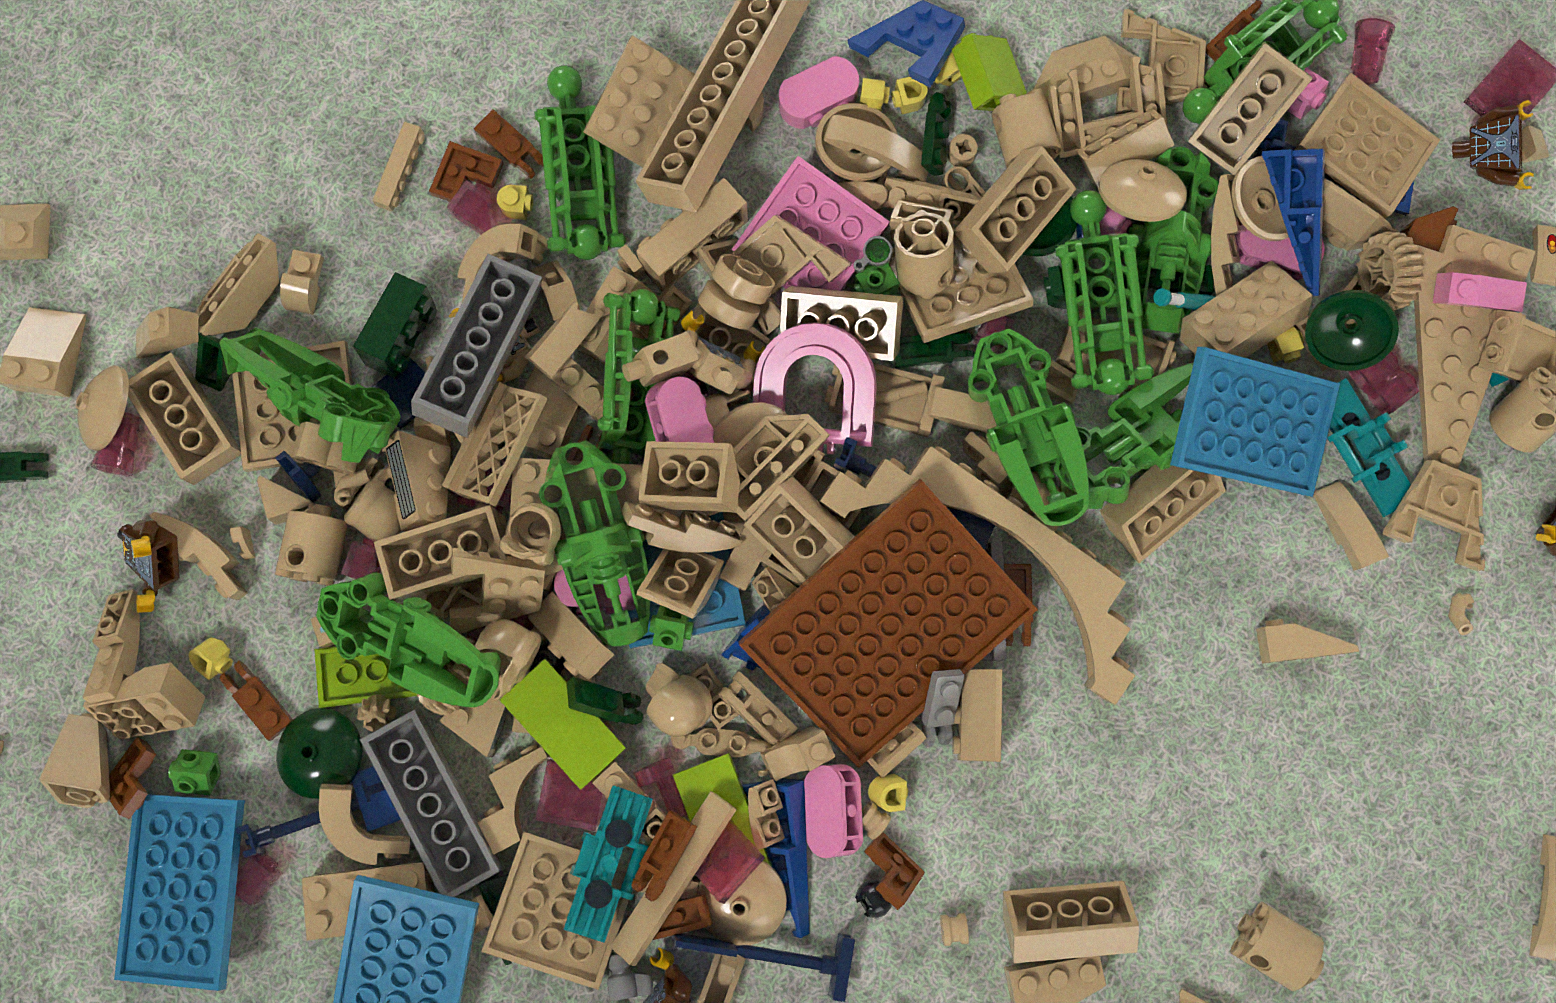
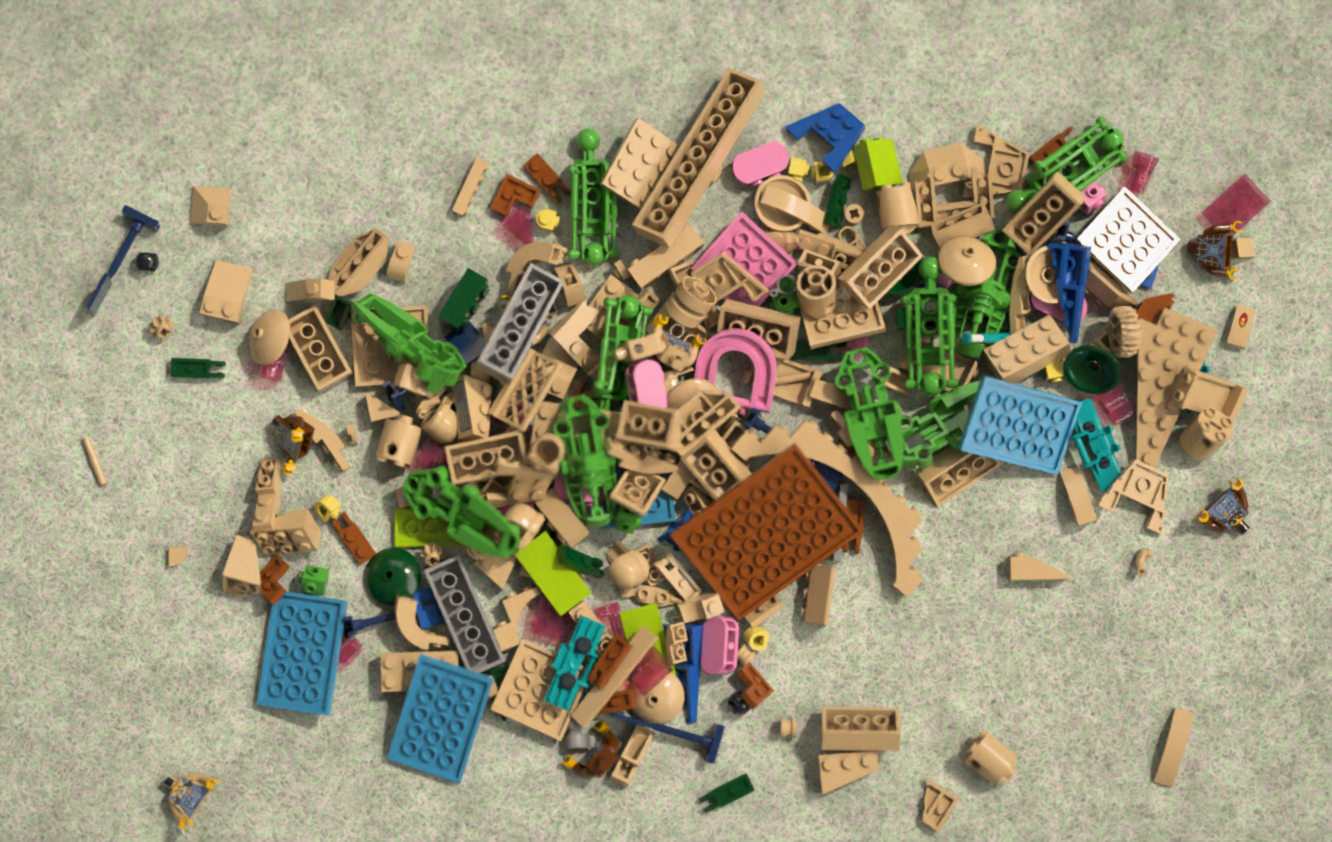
camera: 10 degrees right, 5 degrees up
light grey hinge [922,669,964,747] -> none
bright pink slope [1433,272,1527,312] -> none

